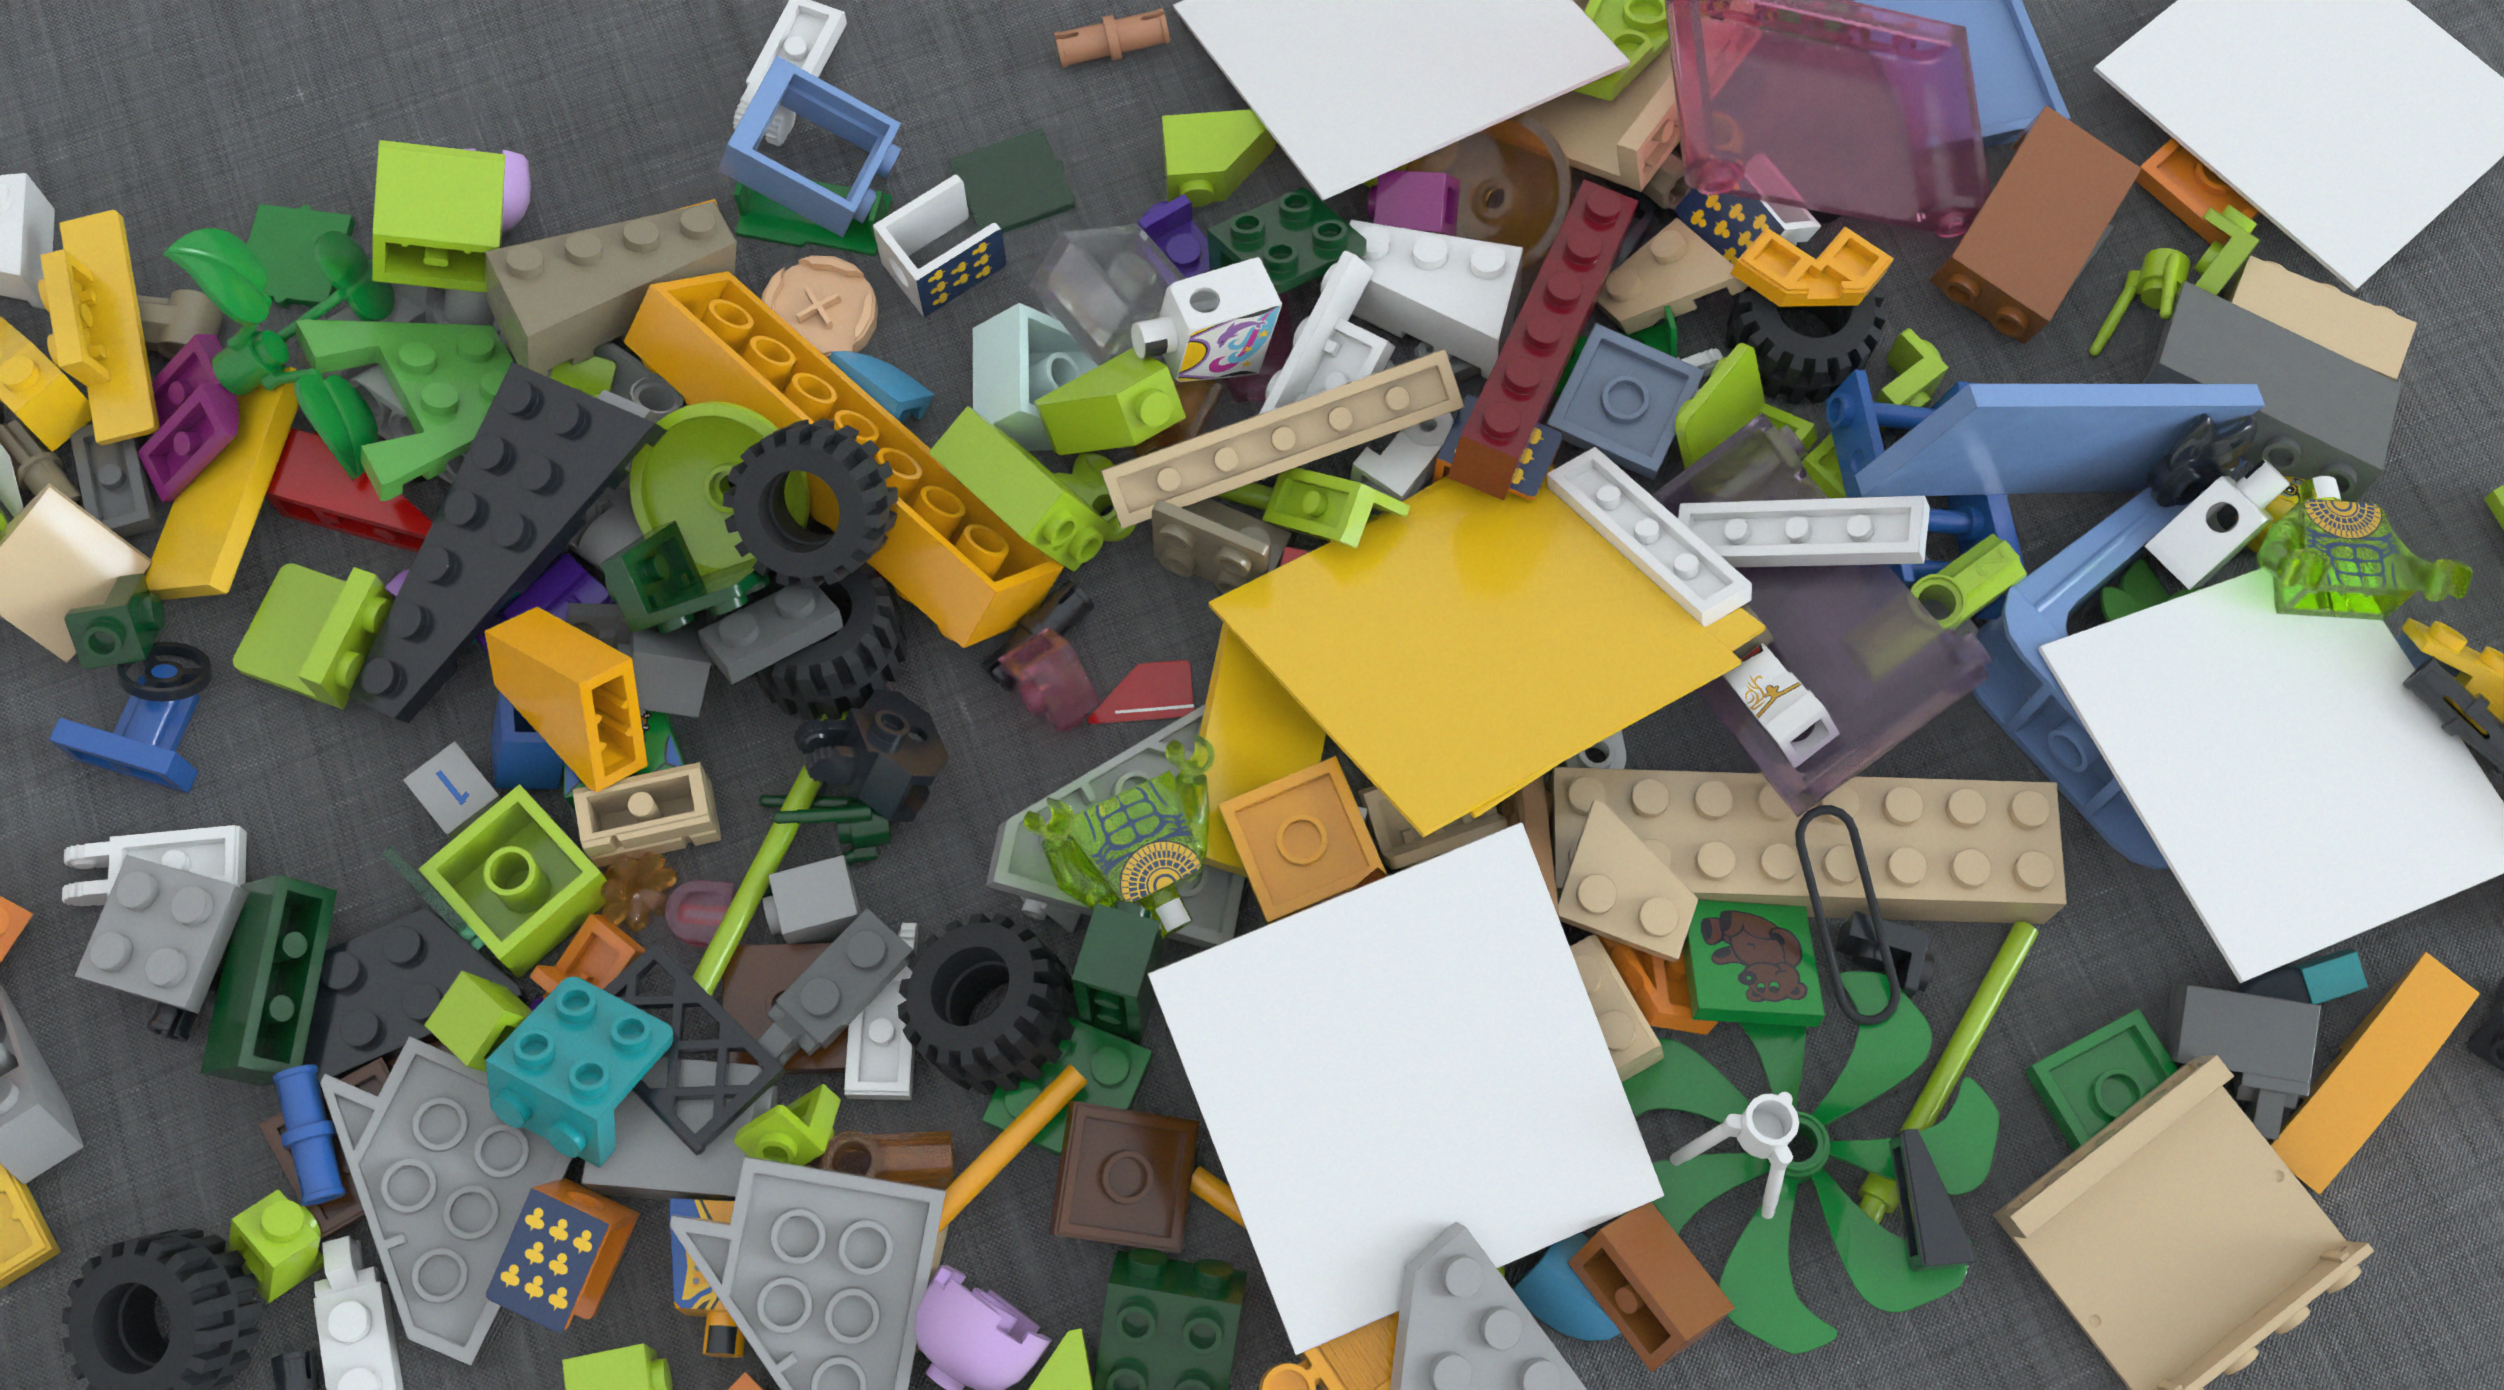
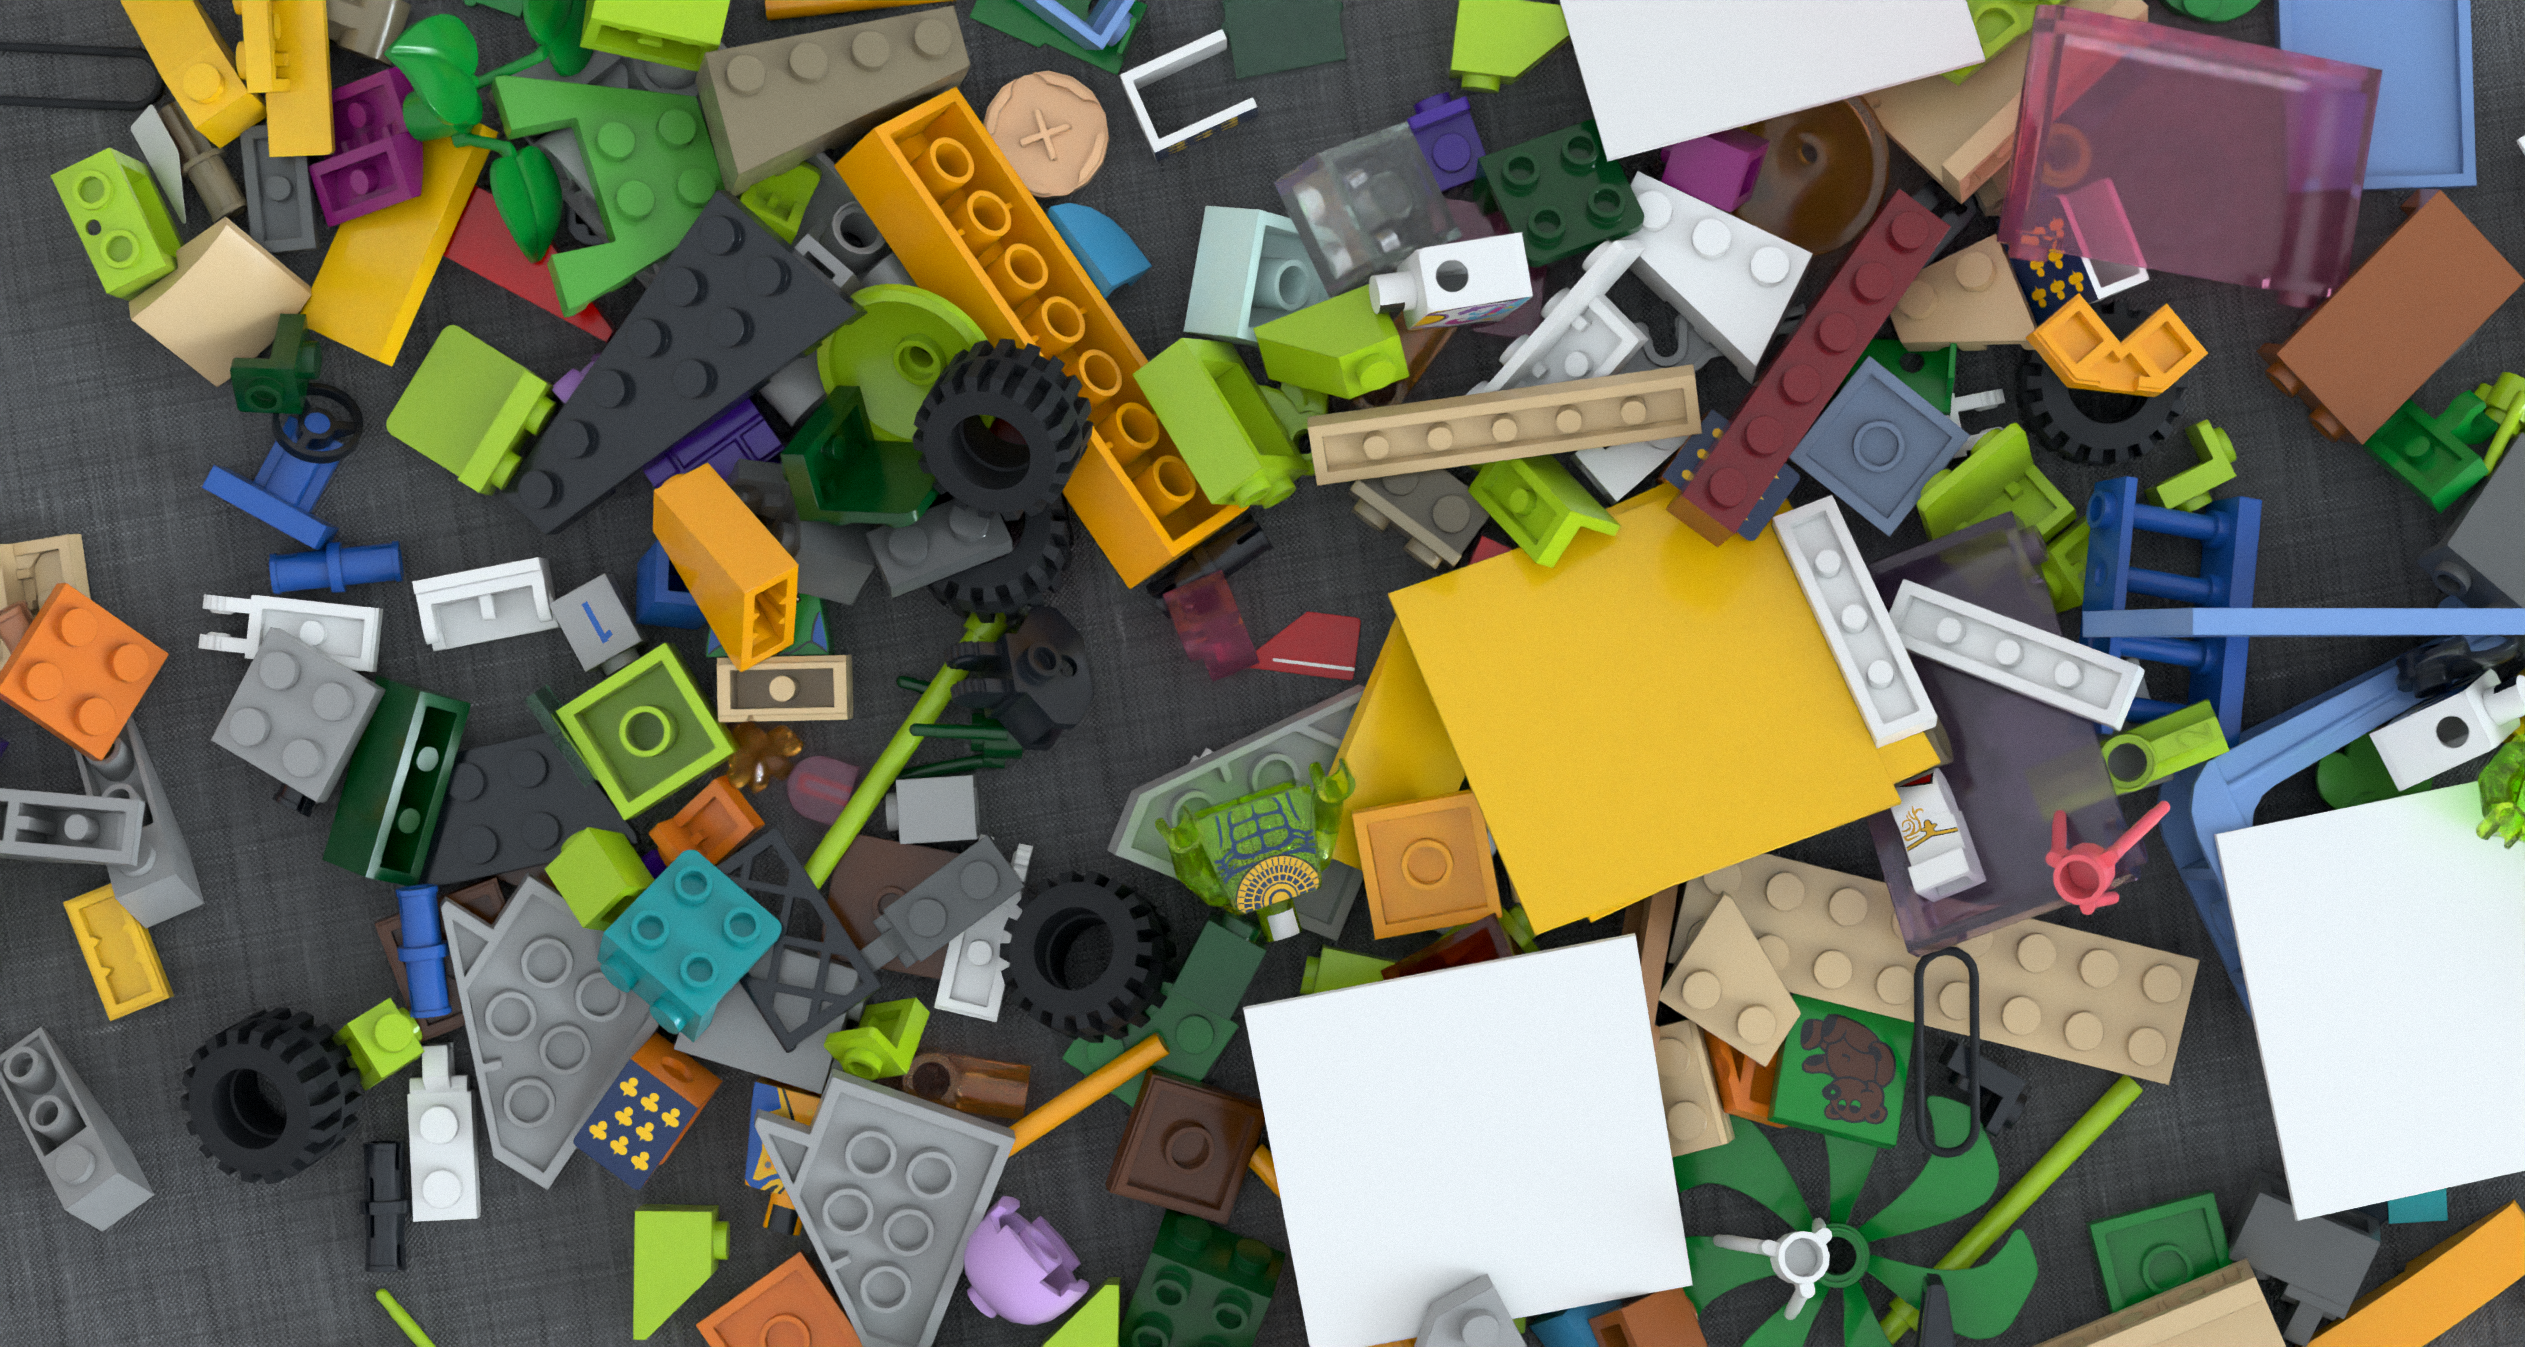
camera: 15 degrees right, 20 degrees up
none -> blue pin [269,541,404,595]
none -> white hinge [412,557,561,651]
none -> coral plant [2045,801,2170,915]
none -> green plate [2361,390,2498,514]

